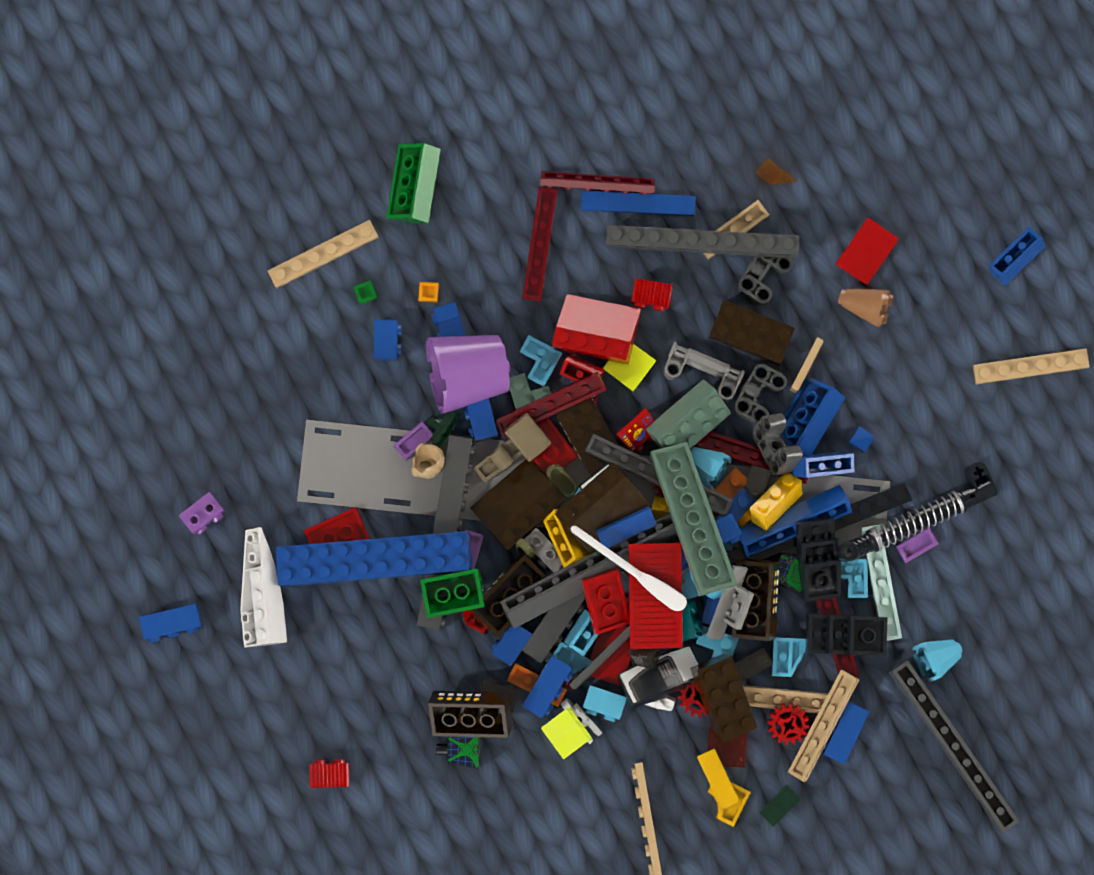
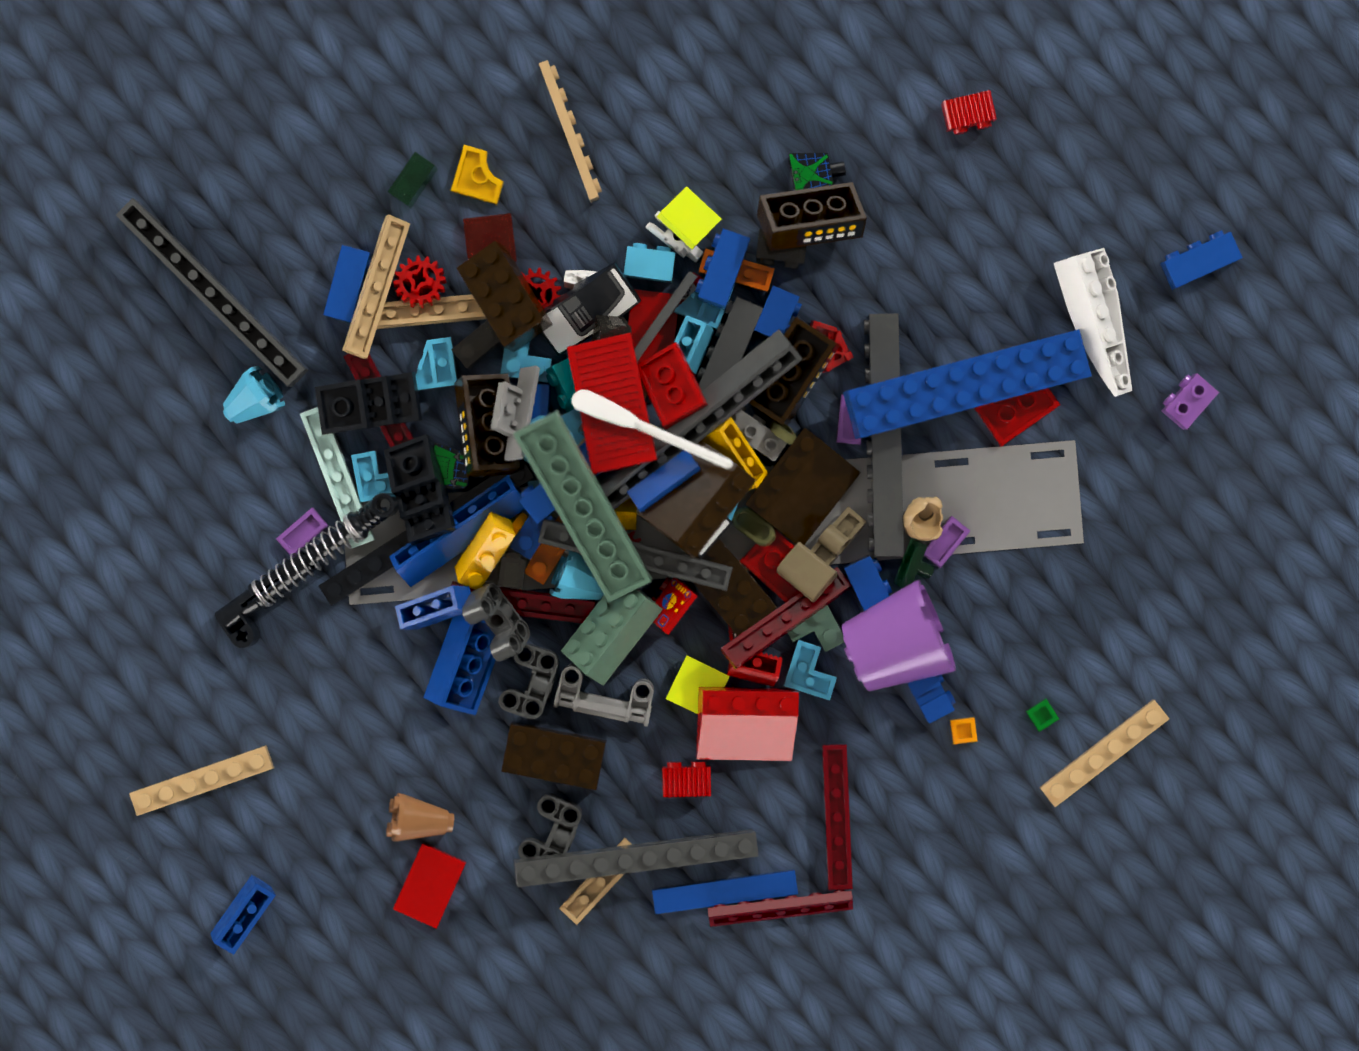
camera: 170 degrees right, 5 degrees up
blue brick [374,320,402,361] -> none
green slope [386,143,440,223] -> none
green slope [420,569,485,618] -> none
yellow tile [697,749,740,810] -> none
clear orange slope [755,158,796,185] -> none
tan tile [790,337,823,393] -> none
blue slope [848,426,874,453] -> none

